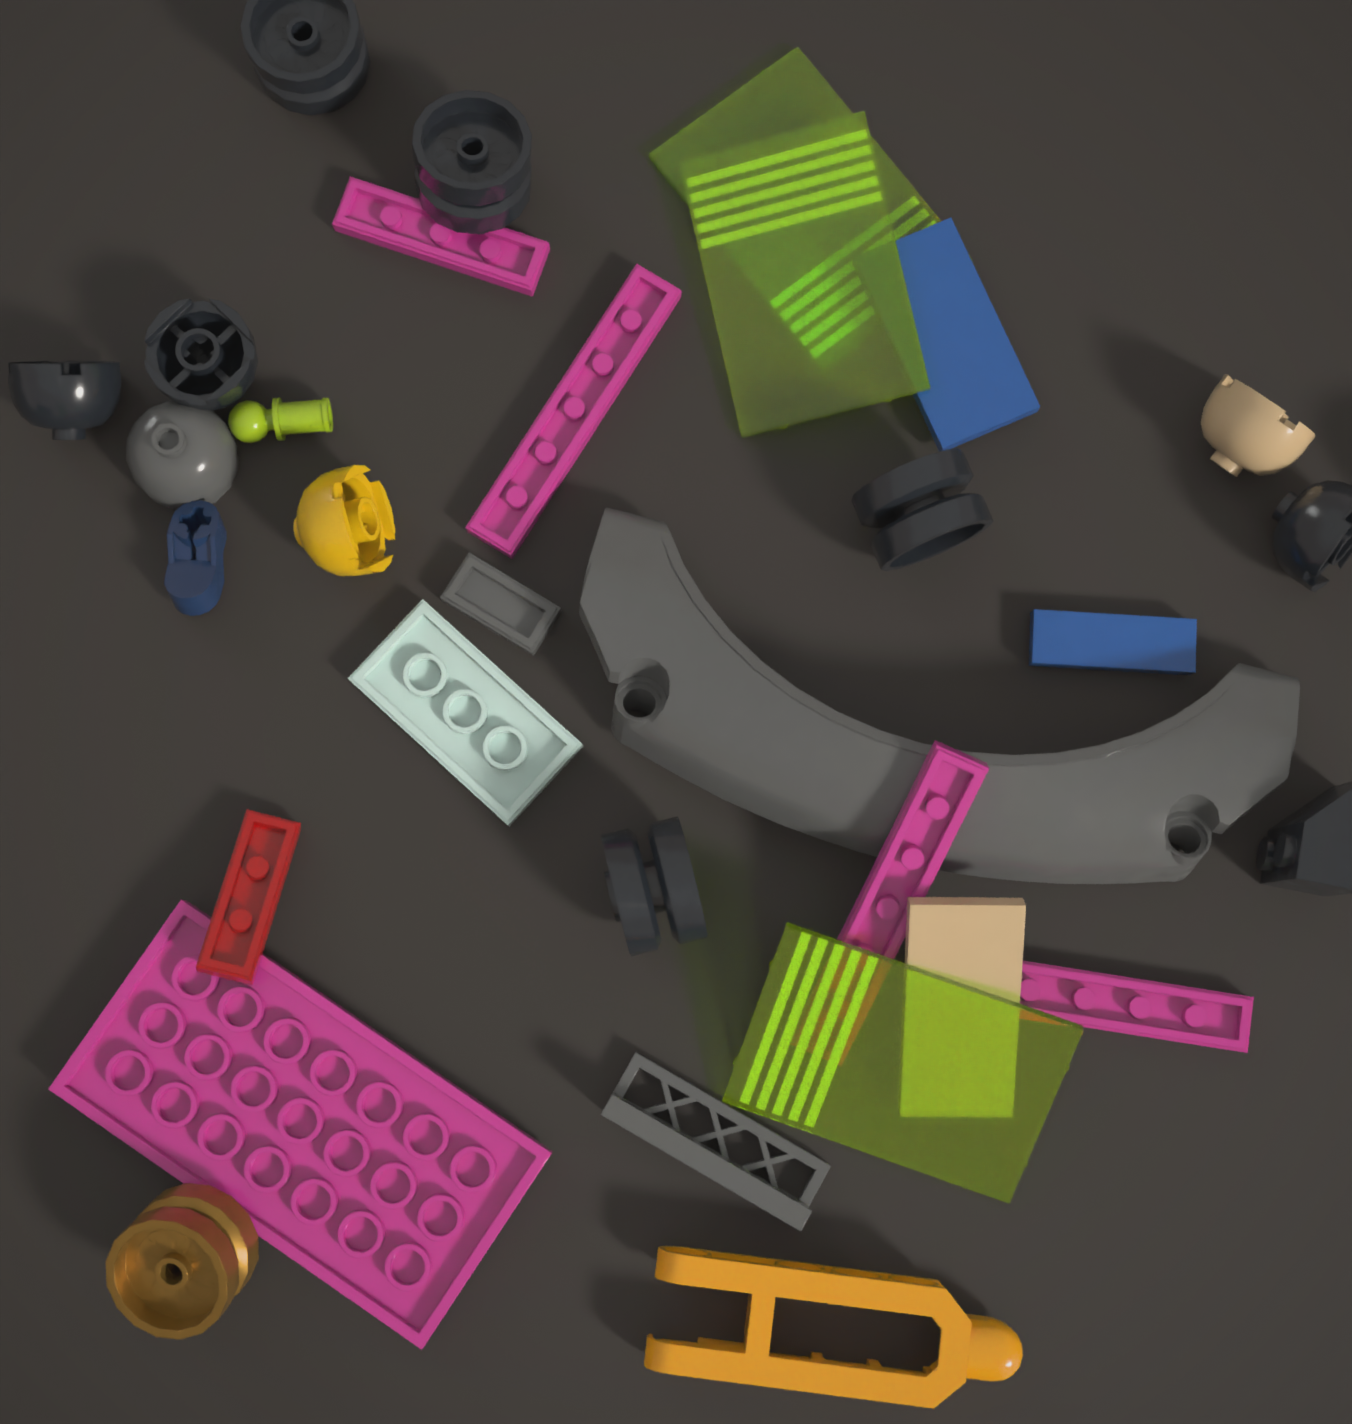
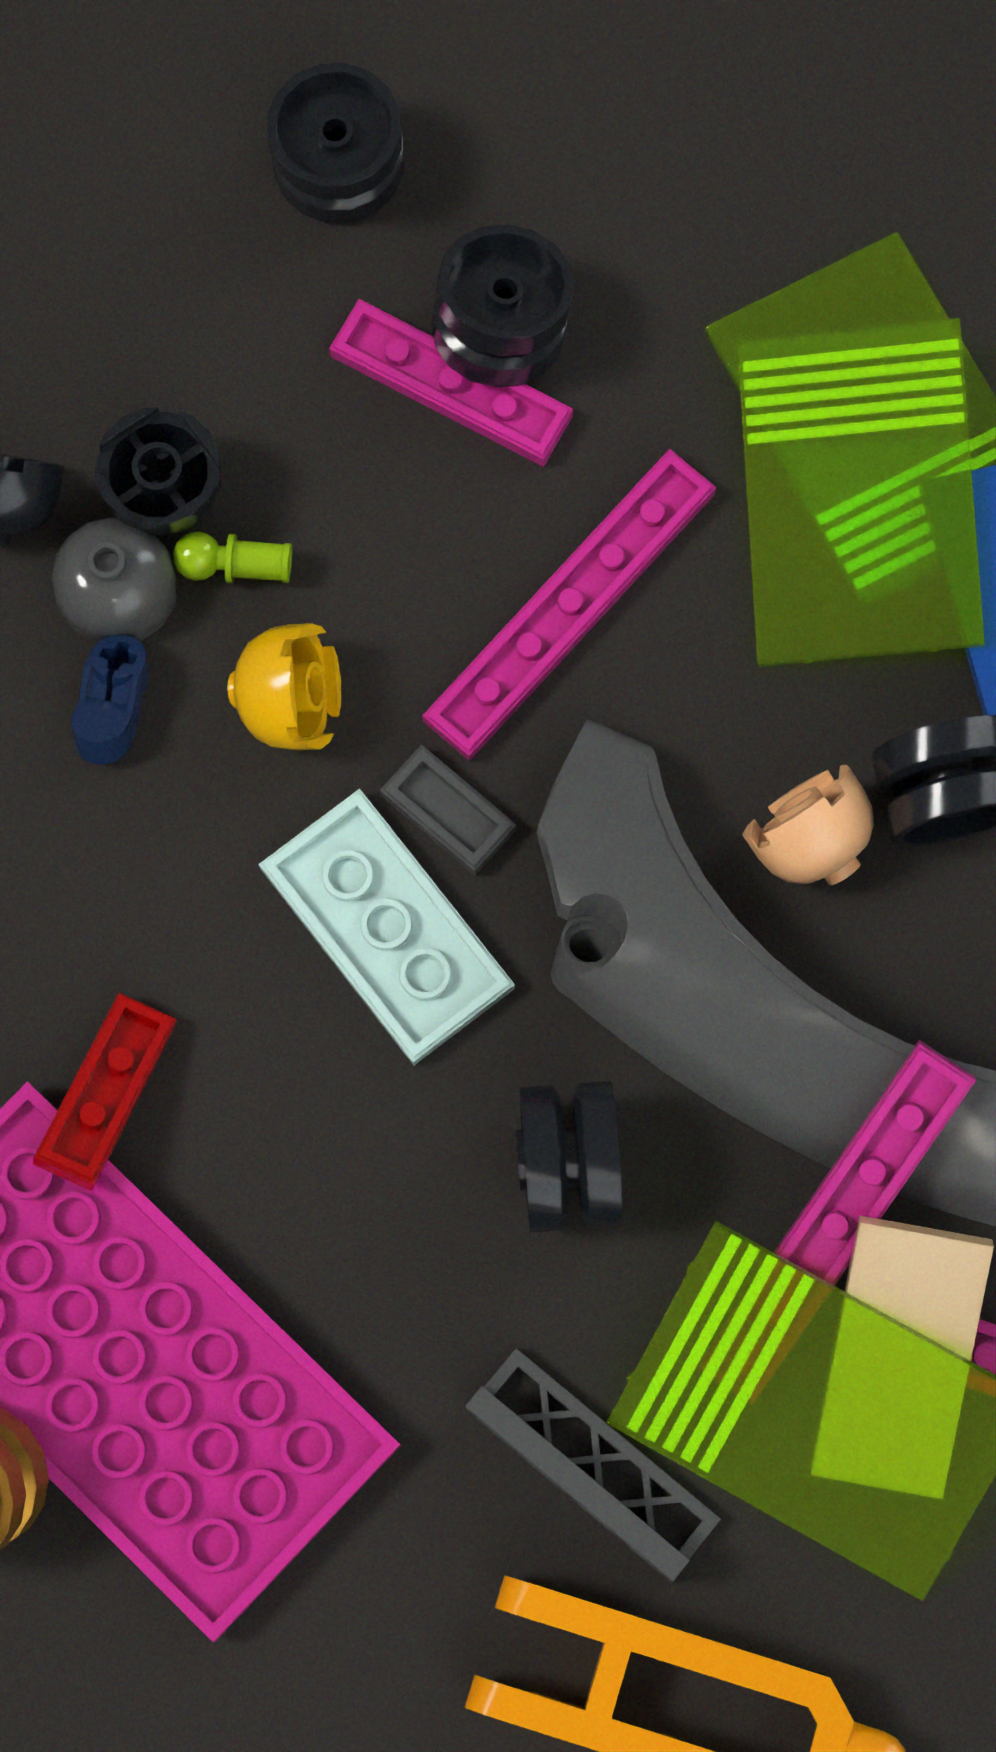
camera: 15 degrees right, 5 degrees down
none -> light nougat cylinder [742,765,874,885]

